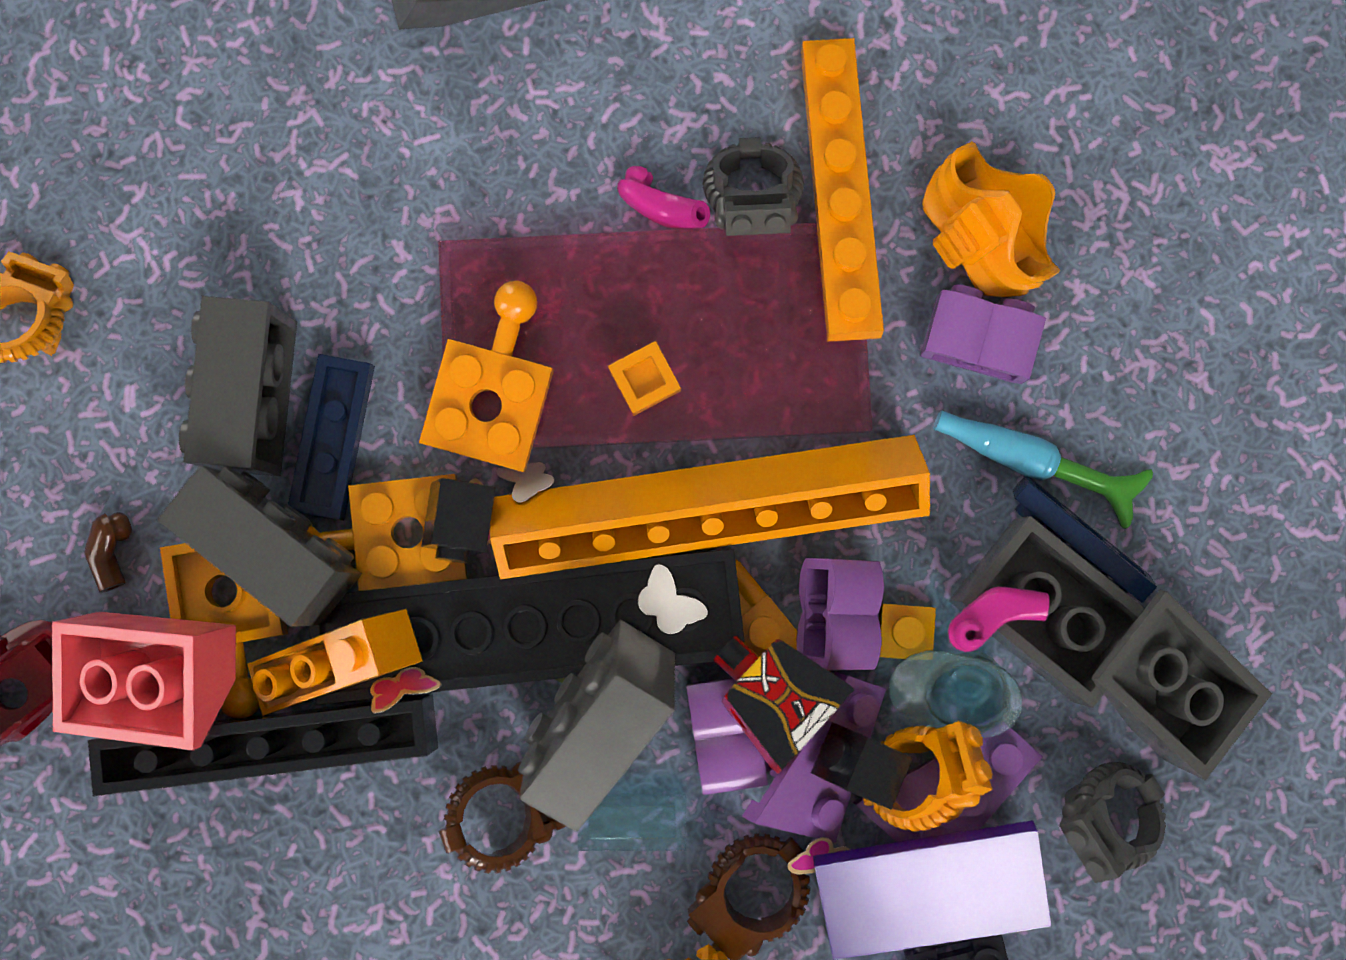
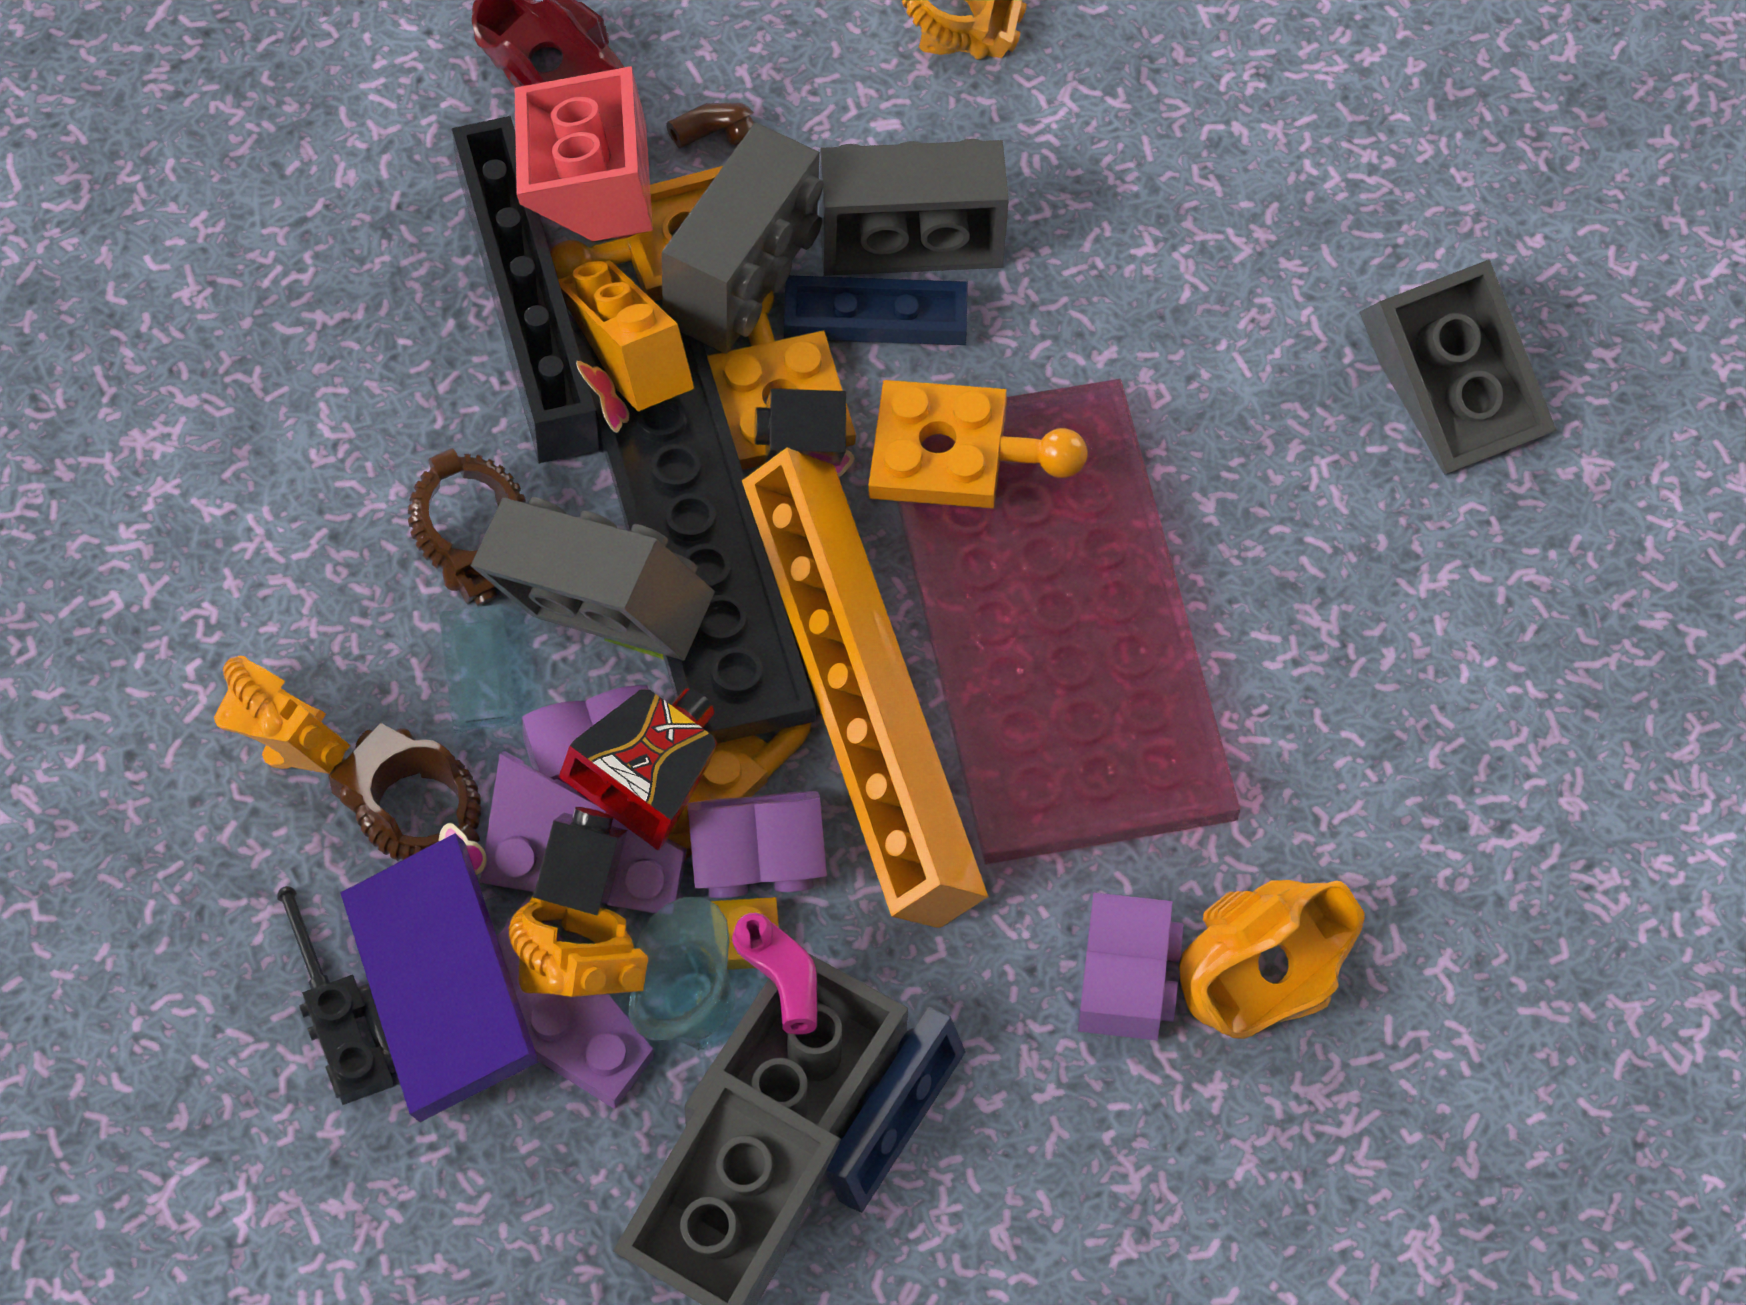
camera: 80 degrees right, 25 degrees down
white sticker [497,462,555,503] -> none
light orange plate [608,341,681,416] -> none
dark pink arm [617,165,710,229] -> none
white sticker [638,564,708,634] -> none
dark grey piece [703,137,804,236] -> none
light orange plate [801,38,884,342] -> none
medium azure piece [933,410,1153,529] -> none
dark grey piece [1059,762,1166,883] -> none

